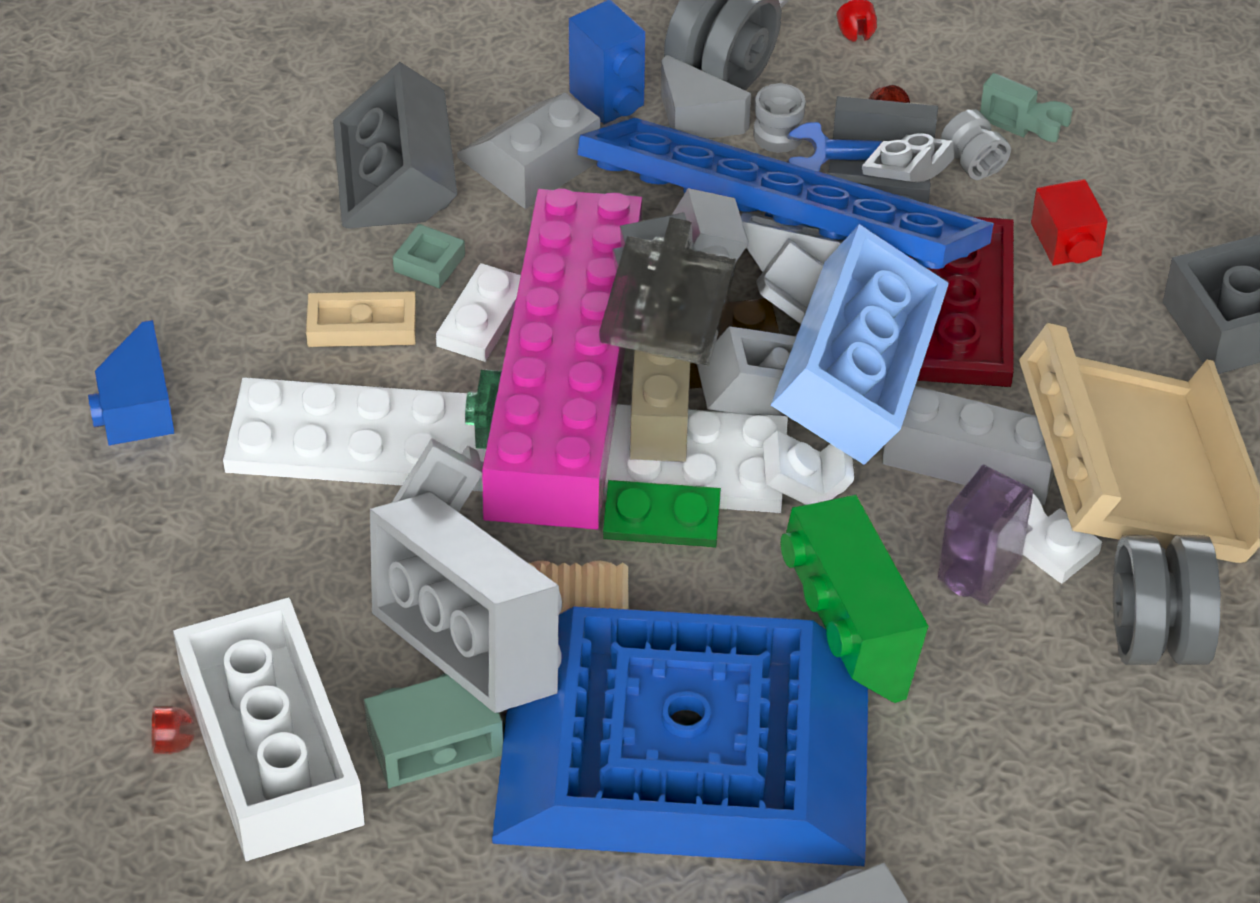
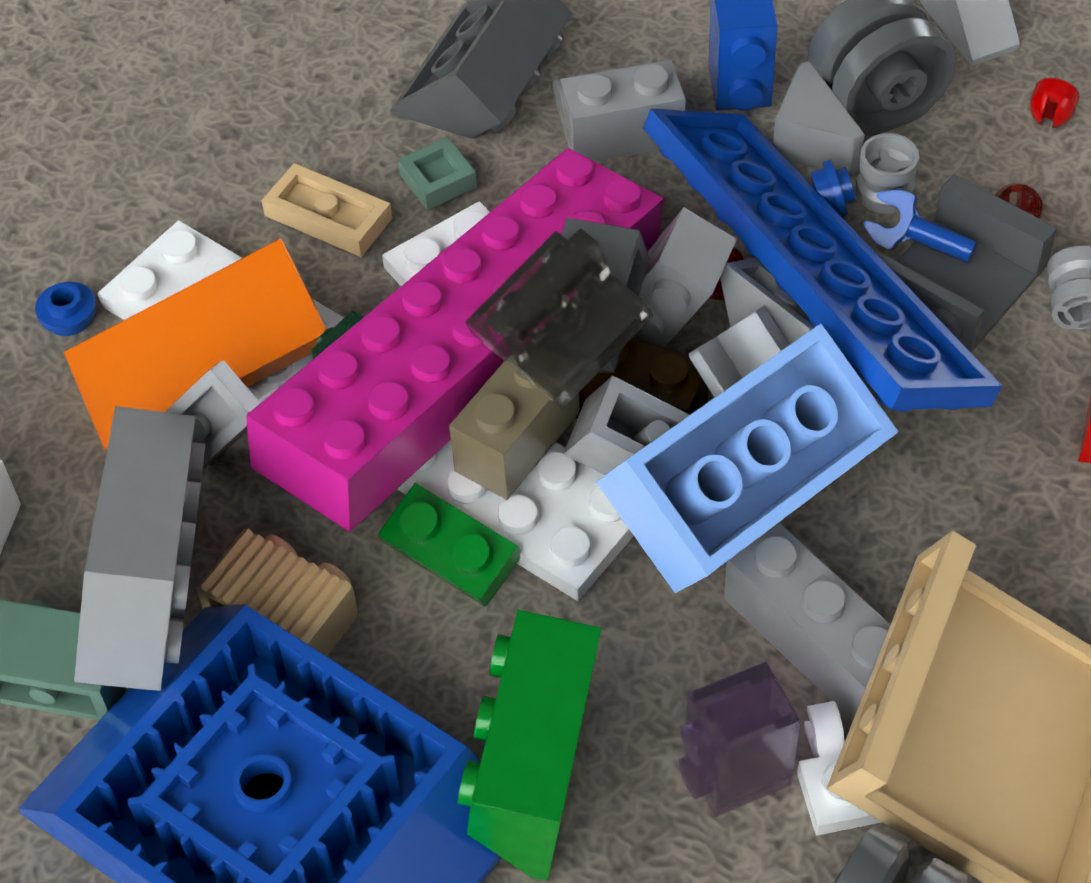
camera: 35 degrees right, 5 degrees up
blue slope [88,320,175,445] -> none
white bracket [763,430,854,505] -> none
light grey slope [862,133,954,182] -> none
dark red plate [907,216,1014,387] -> none
none -> blue plate [35,282,97,336]
none -> orange tile [63,238,334,452]
none -> blue plate [810,159,856,217]

